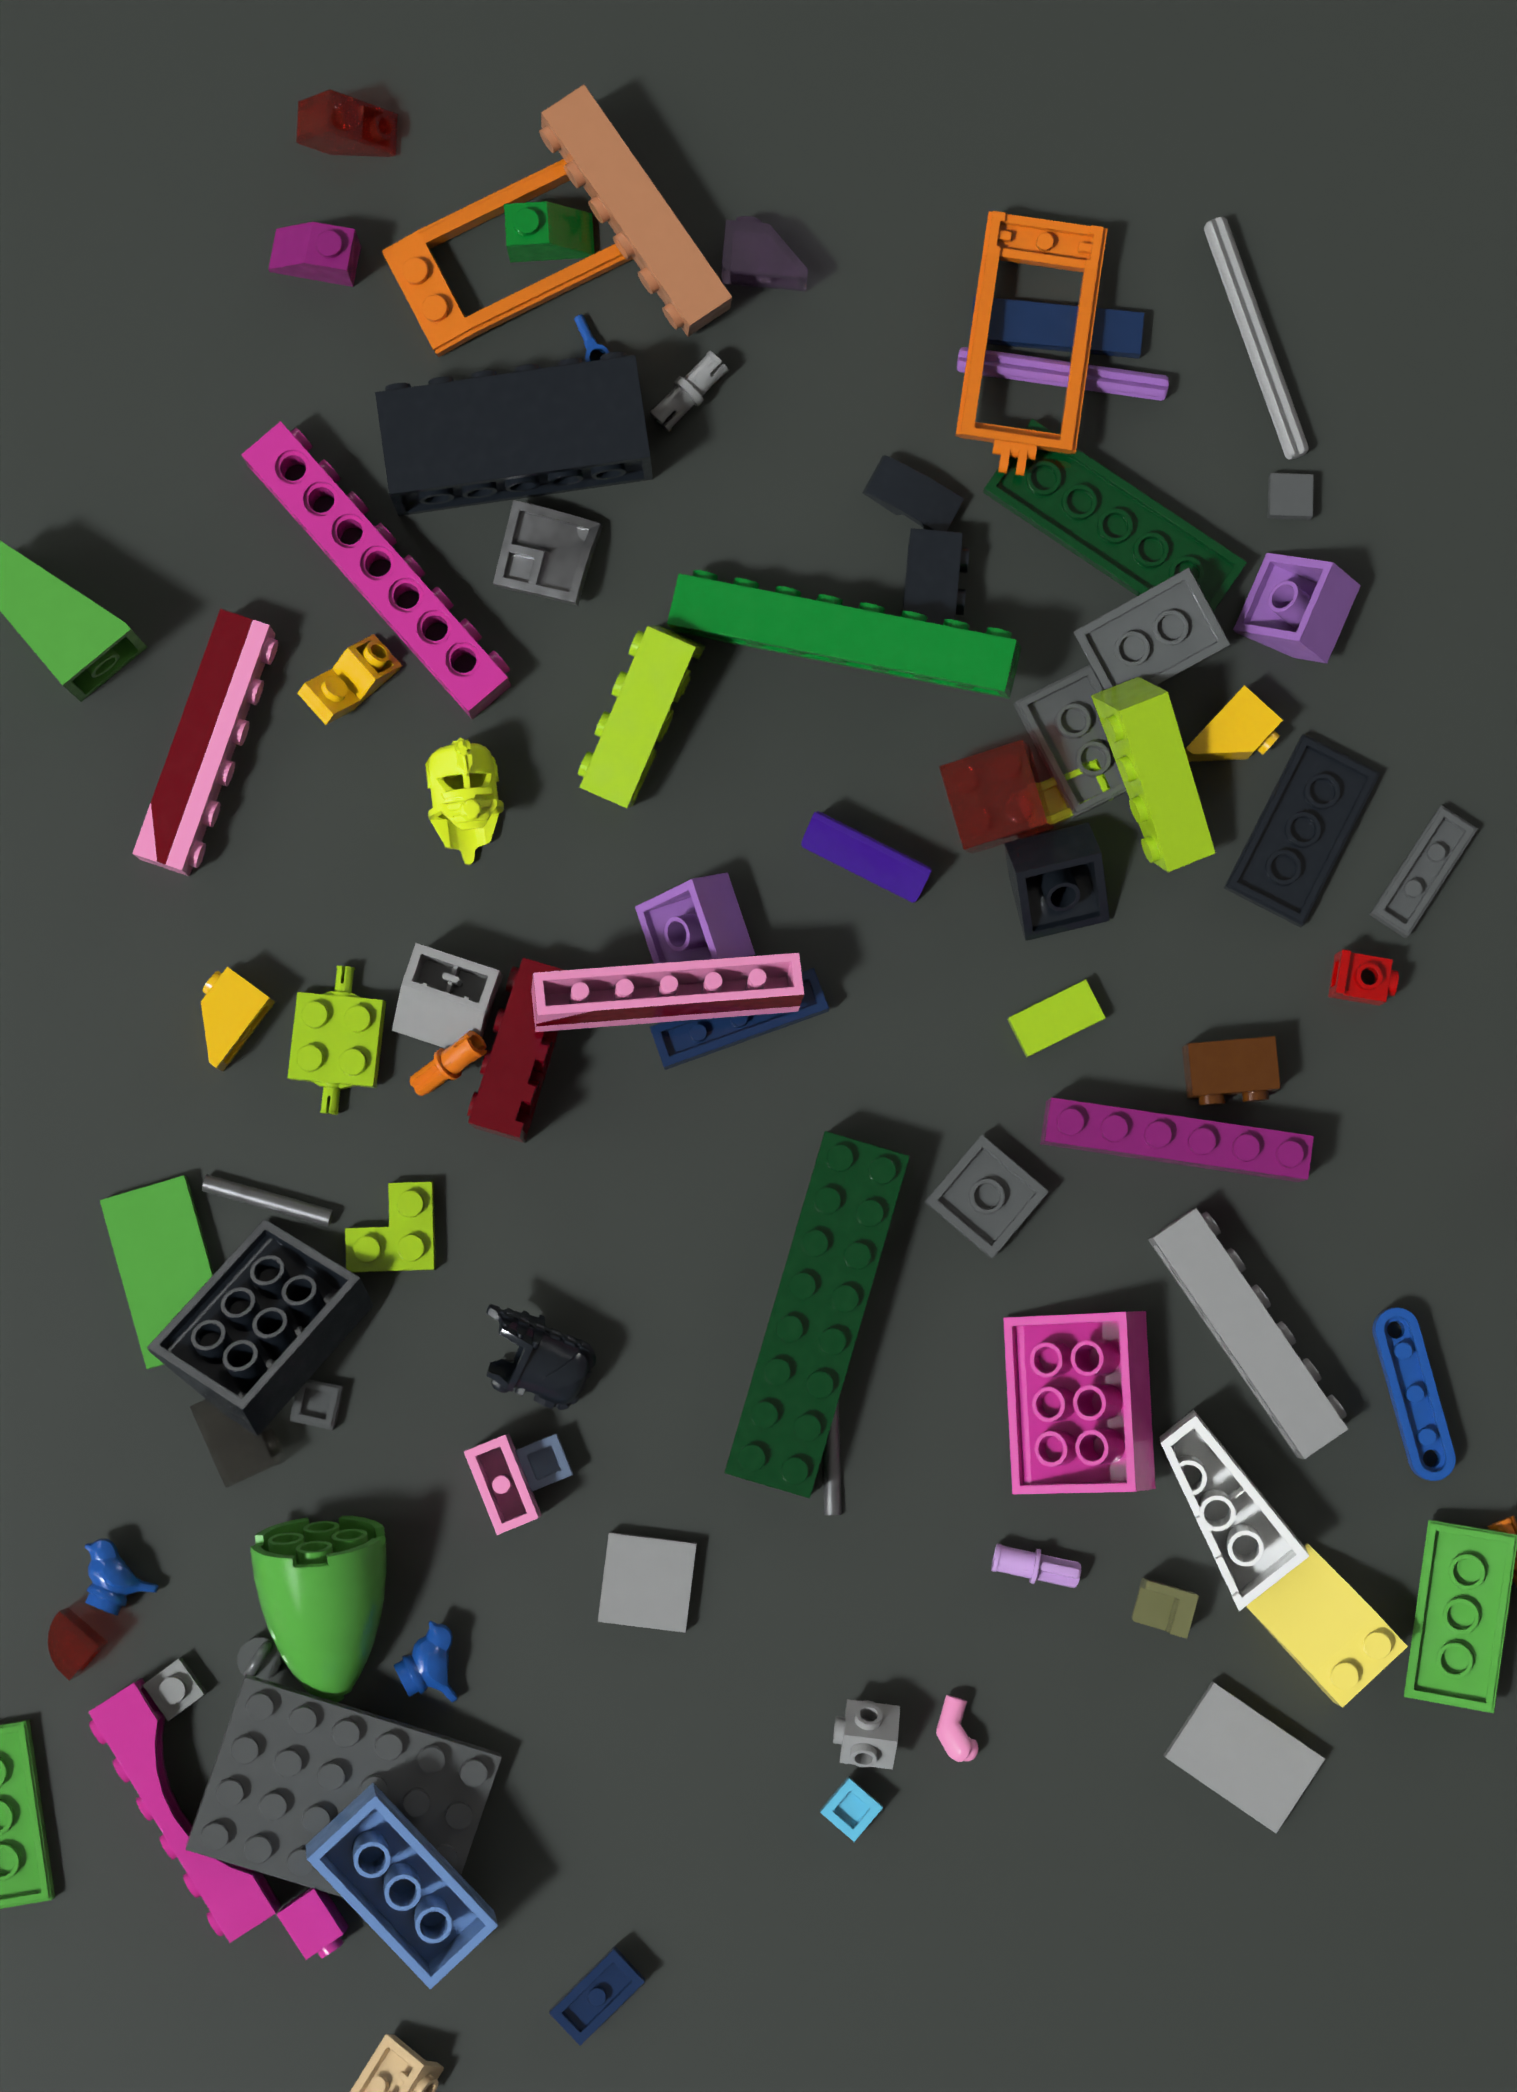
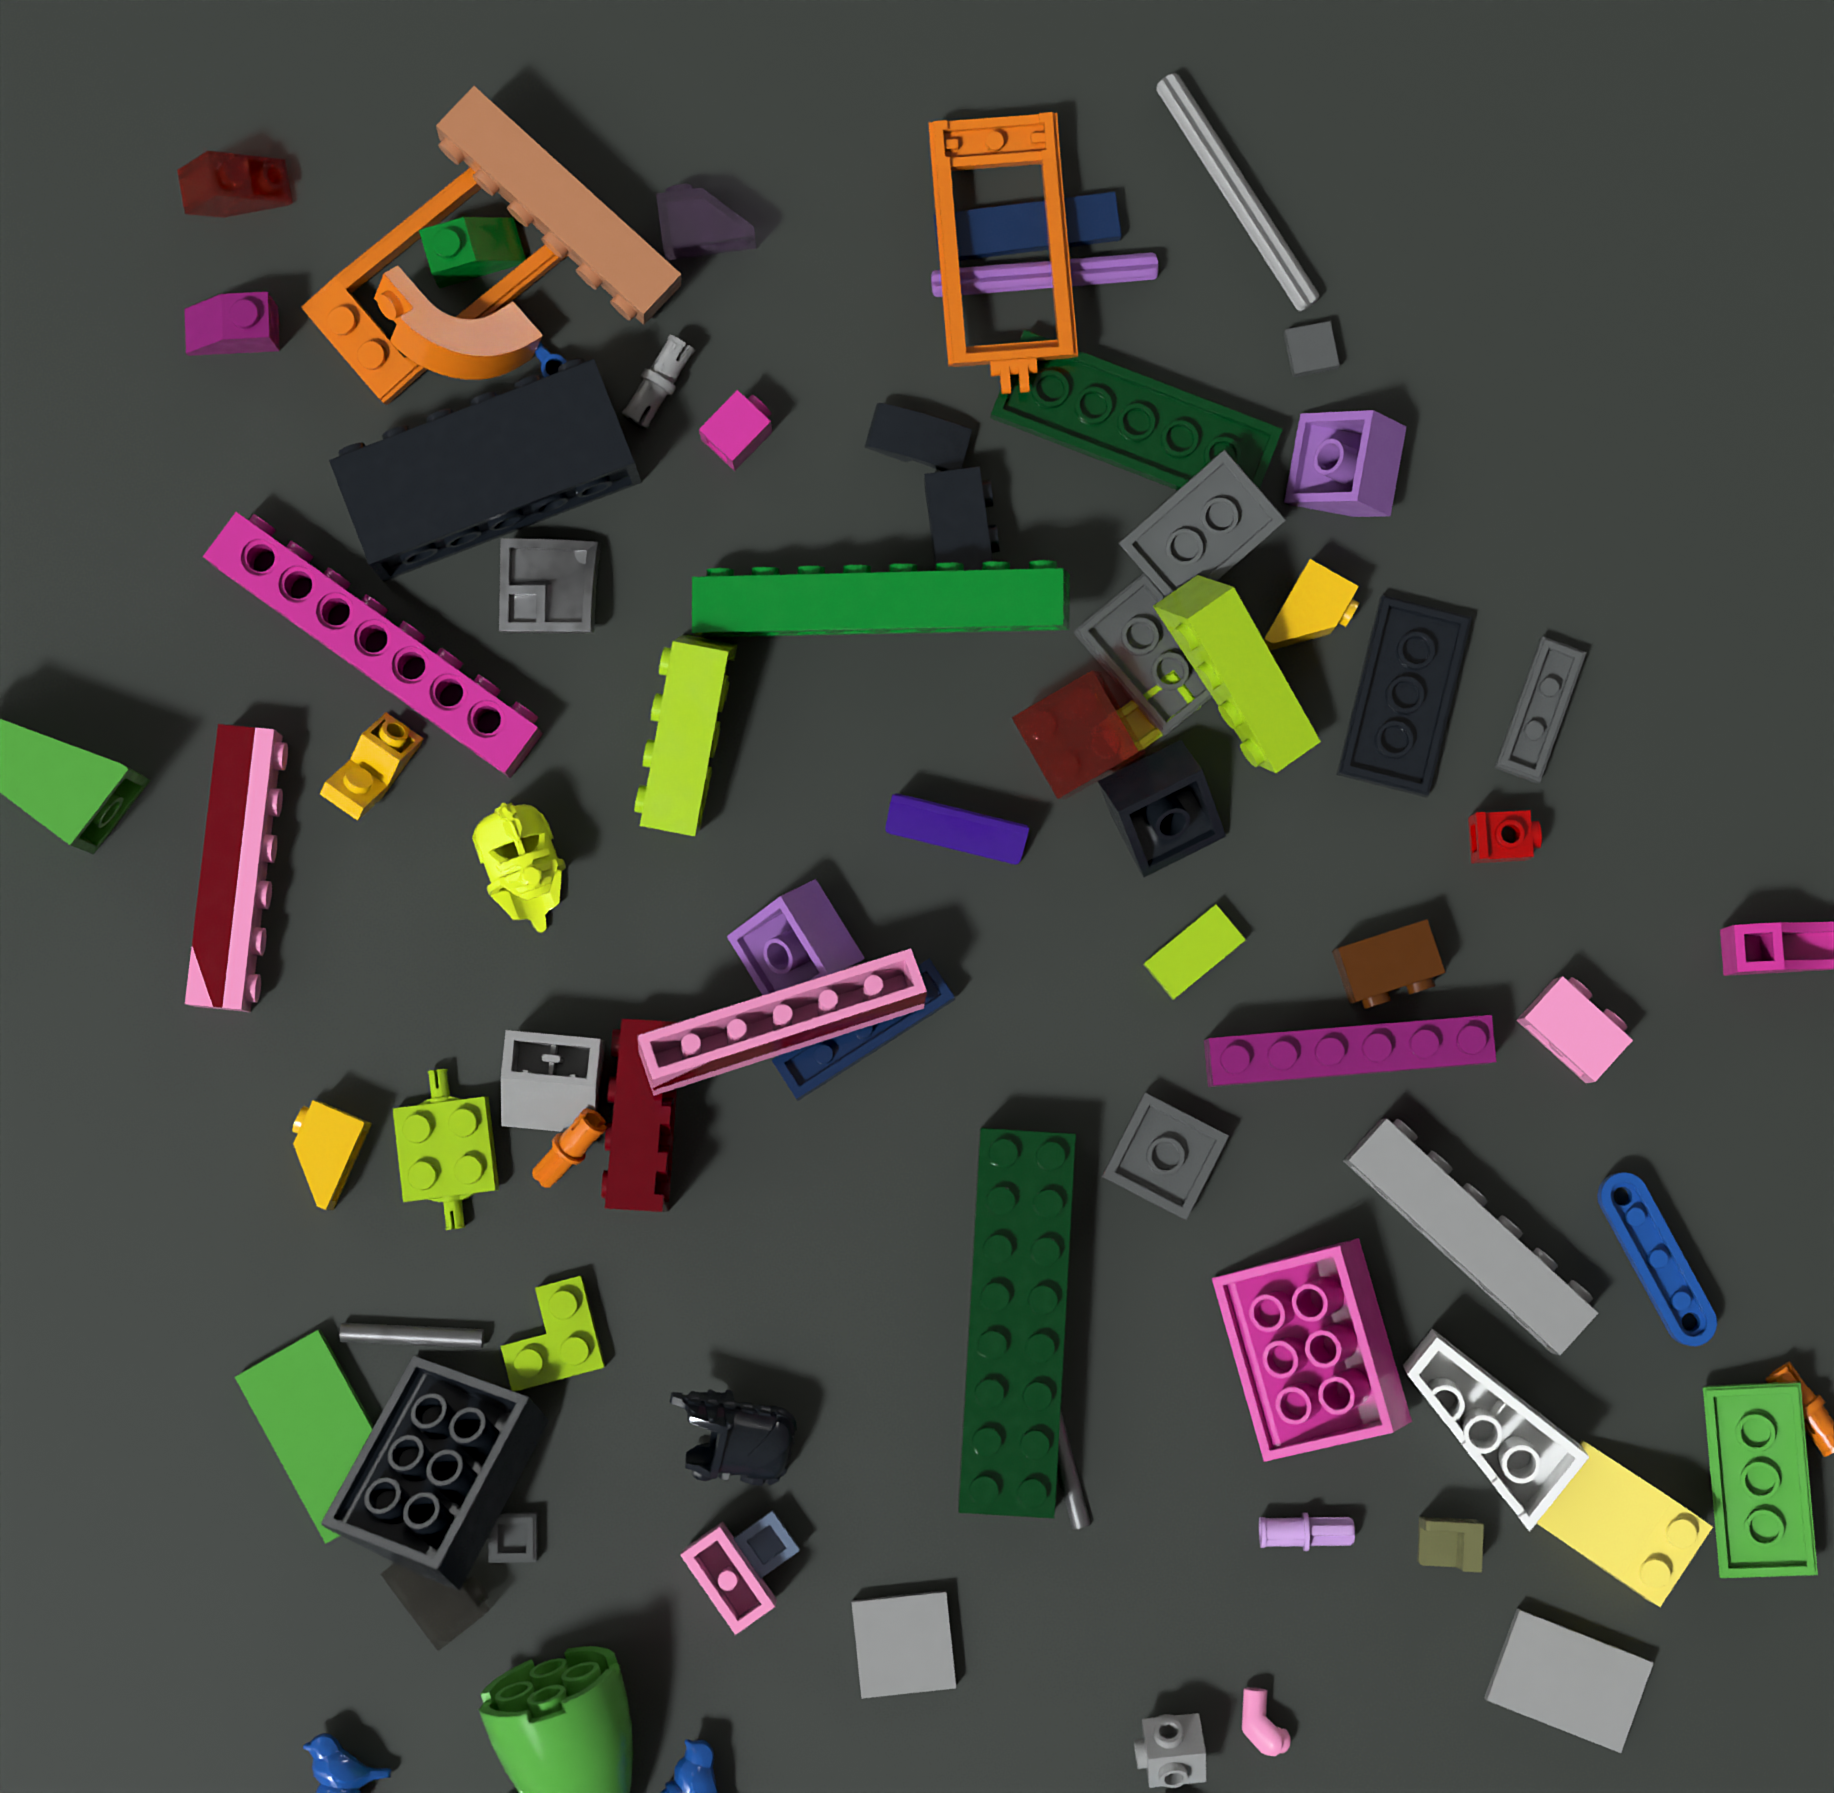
camera: 15 degrees left, 0 degrees up
none -> orange arch [374,265,543,380]
none -> dark pink brick [699,390,773,471]
none -> bright pink brick [1516,976,1633,1083]

